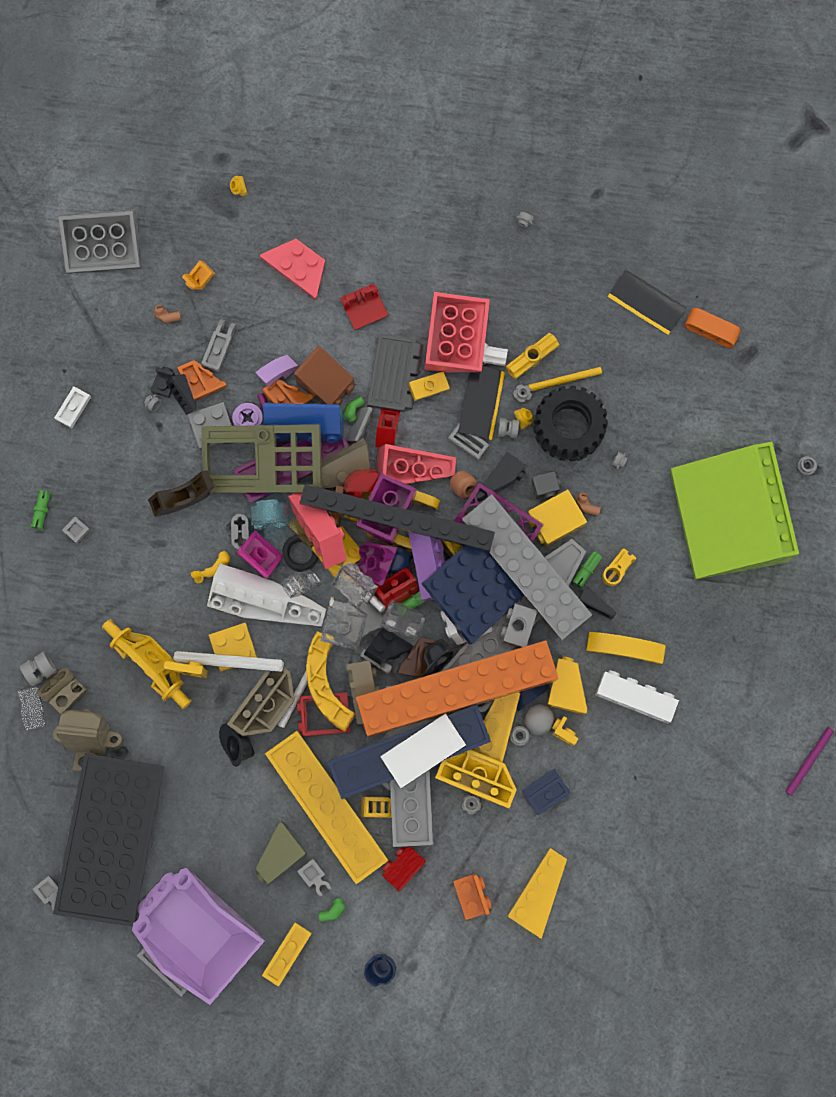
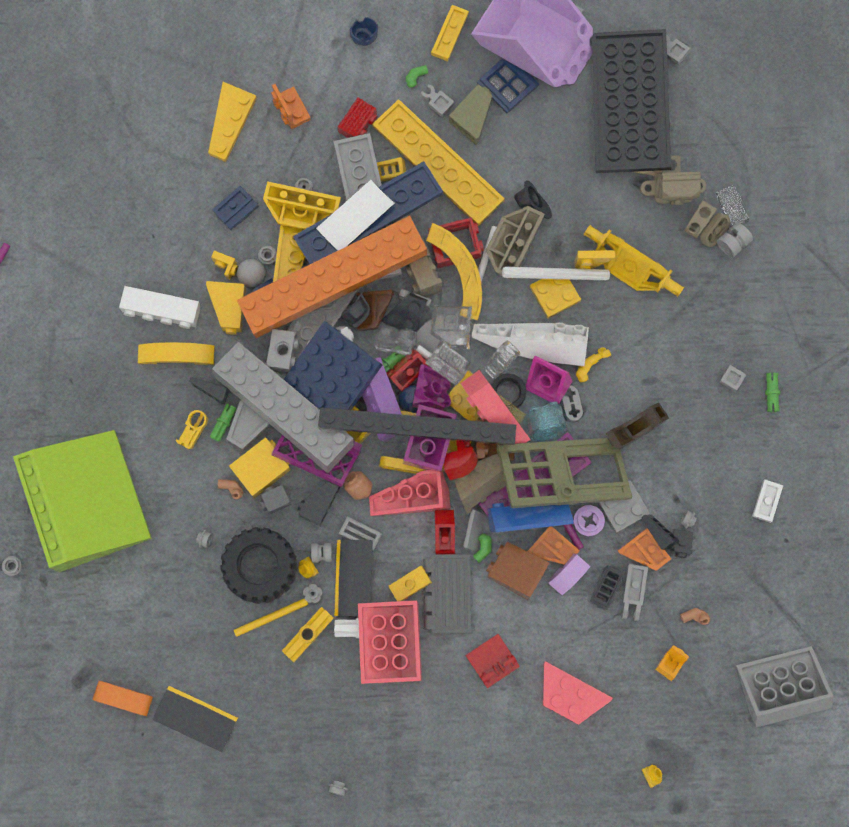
camera: 170 degrees right, 0 degrees up
none -> dark blue piece [477,58,539,113]
none -> black slope [589,565,625,610]

